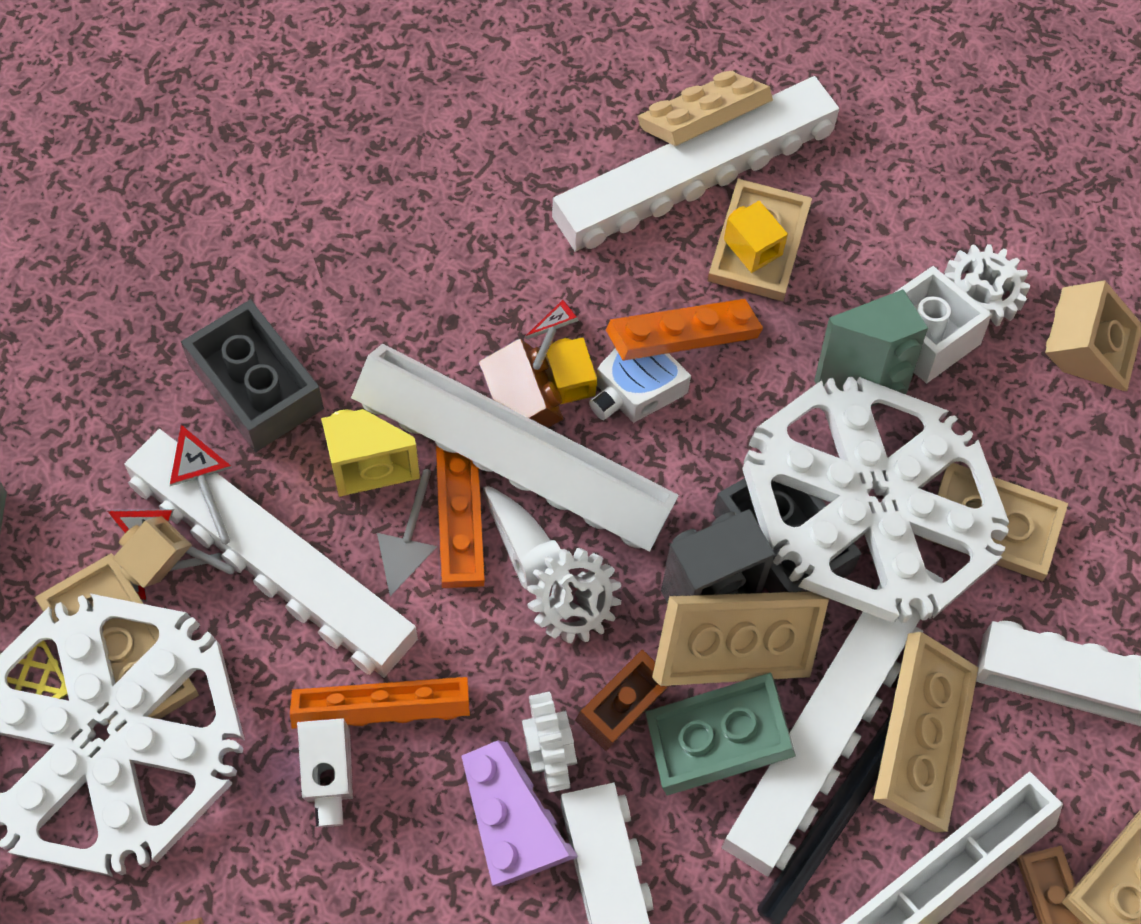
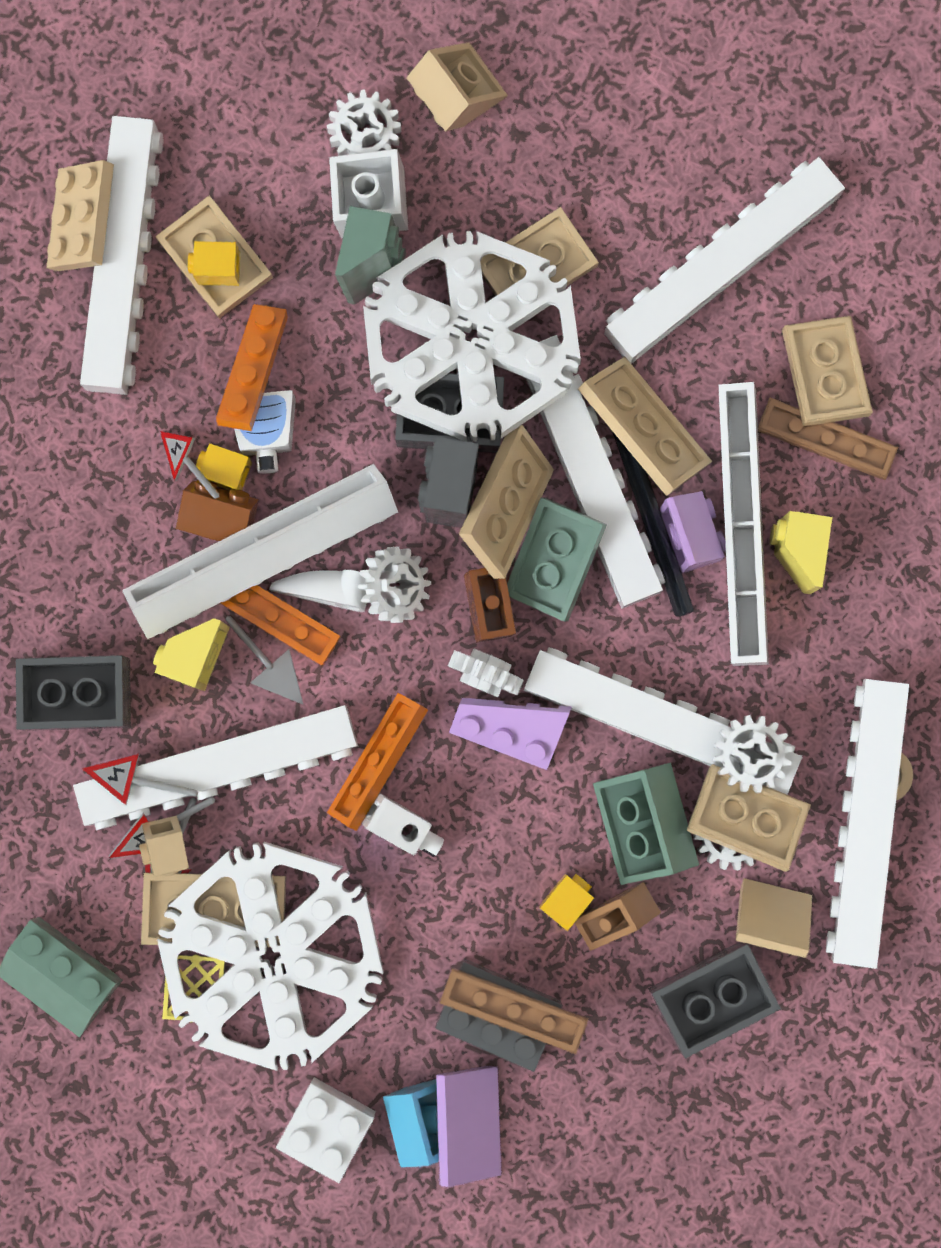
camera: 50 degrees left, 20 degrees up
none -> lavender slope [660,491,726,573]

